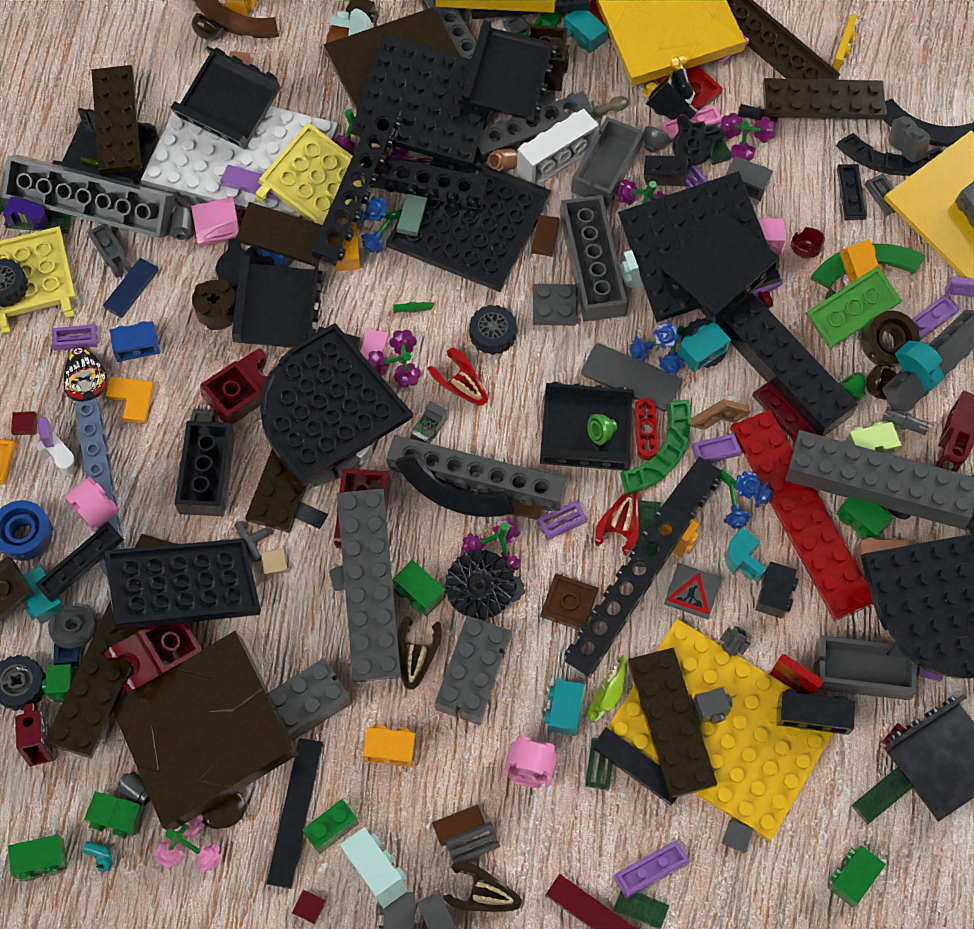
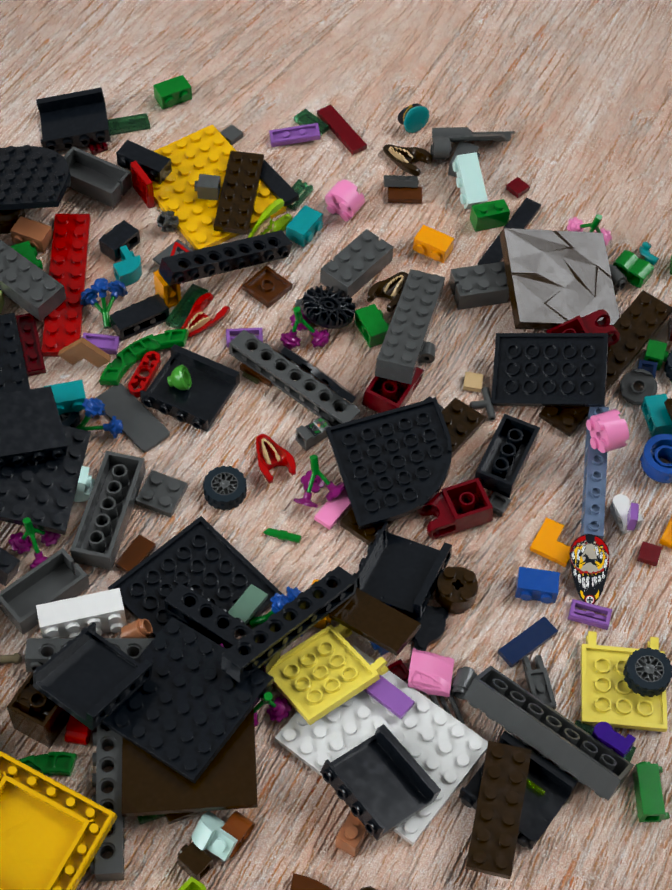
camera: 160 degrees left, 10 degrees down
black tile [36,522,124,602] -> none

